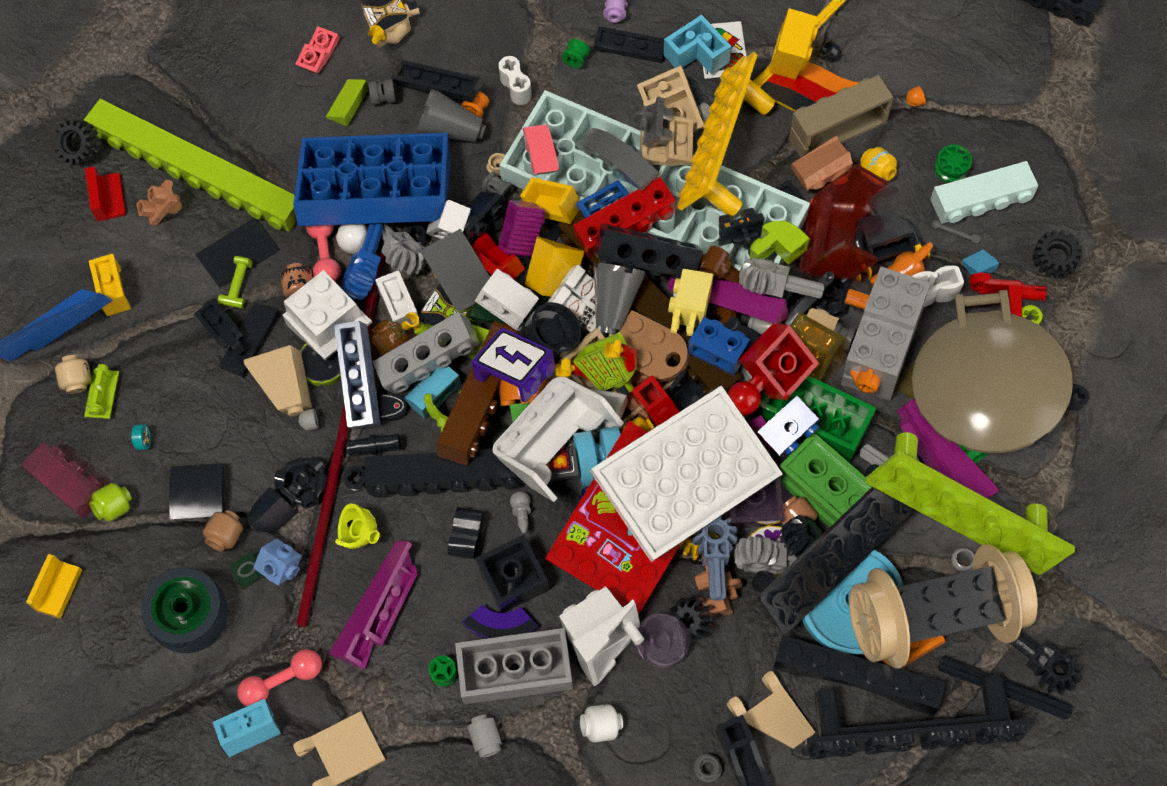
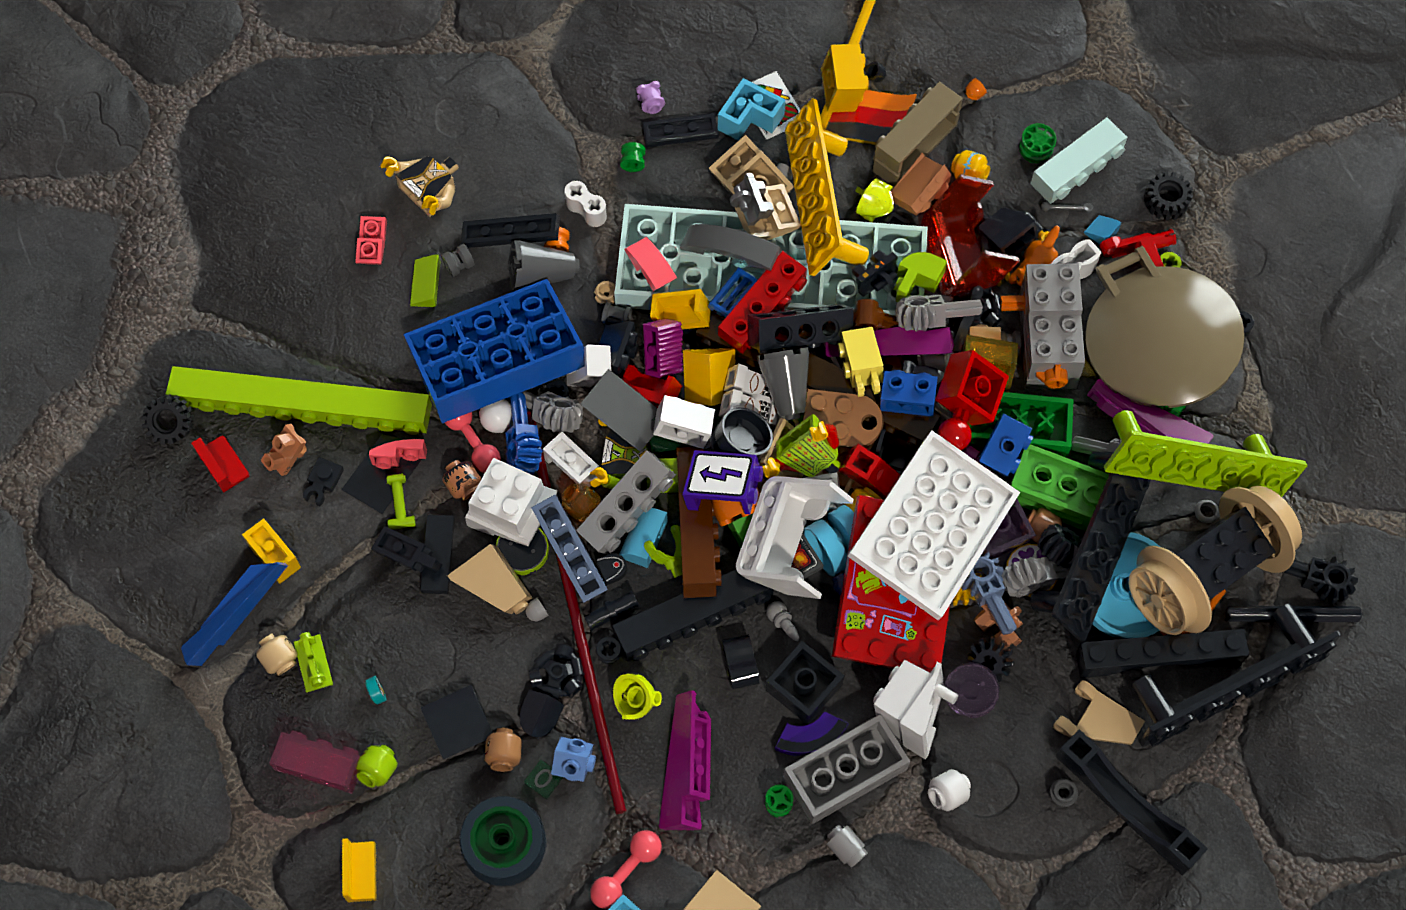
camera: 25 degrees left, 0 degrees up
none -> black plate [303,457,344,507]
none -> coral slope [369,439,427,469]
none -> neon yellow helmet [855,178,894,222]

